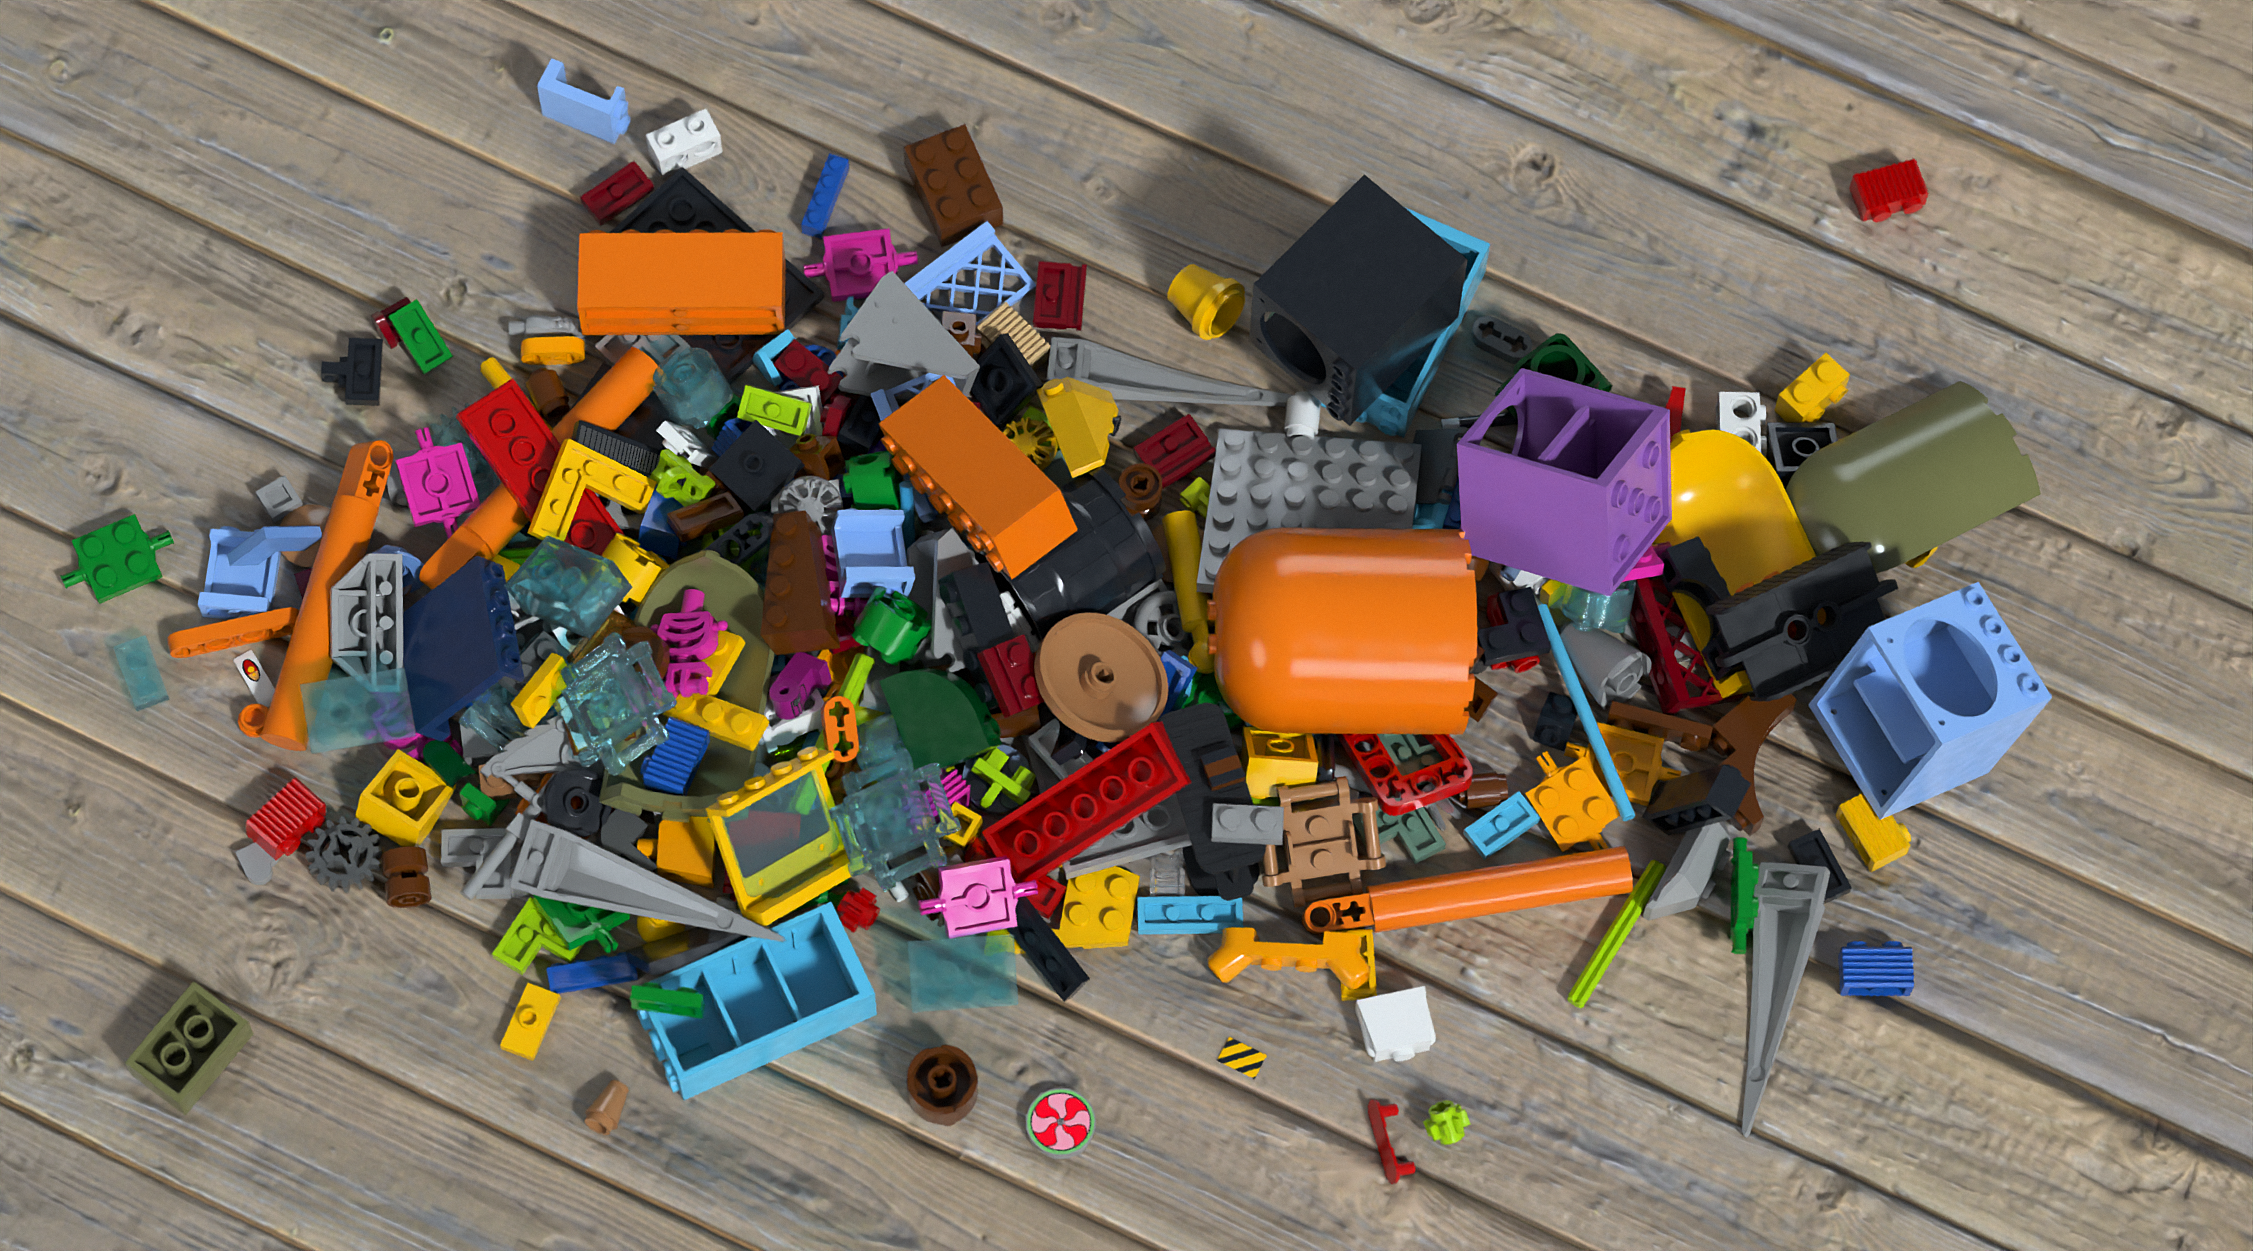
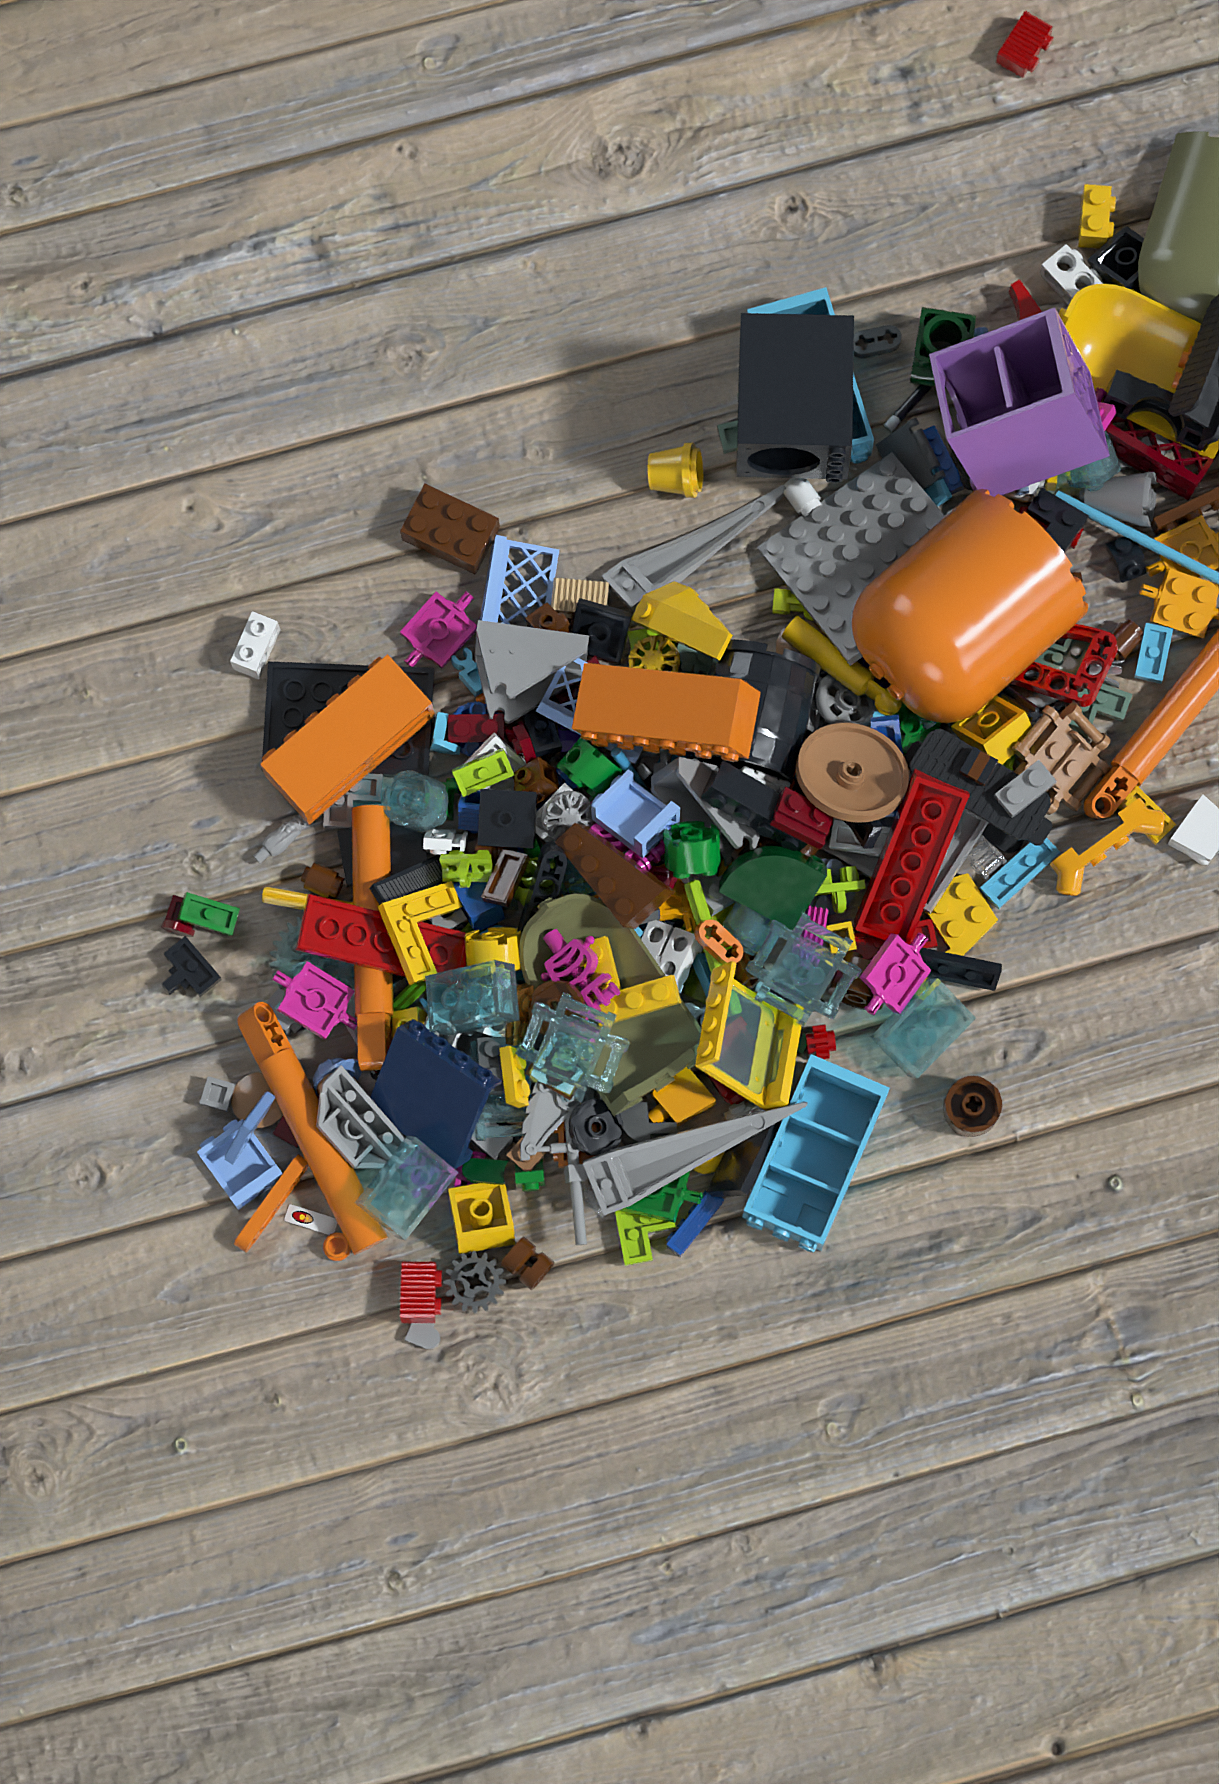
camera: 35 degrees left, 10 degrees up
green plate [60,514,174,604] -> none
clear light blue plate [113,635,170,711] -> none
olive brick [125,981,254,1116] -> none
light grey plate [441,828,512,899] -> none
yellow plate [500,983,561,1061] -> none
light orange beam [521,336,585,365] -> none
light blue panel [537,58,631,144] -> none
dark red plate [580,161,654,226] -> none
medium nougat cone [585,1080,629,1135] -> none
green plate [630,982,705,1019] -> none
blue brick [640,717,710,796] -> none
magenta leg [769,652,832,720] -> none
blue piece [801,153,849,239] -> none
tile [1026,1088,1096,1159] -> none
dark red plate [1033,261,1087,331] -> none
reddish brown wheel [1119,463,1162,521] -> none
dark red plate [1133,414,1216,489] -> none
sticker [1217,1037,1267,1079] -> none

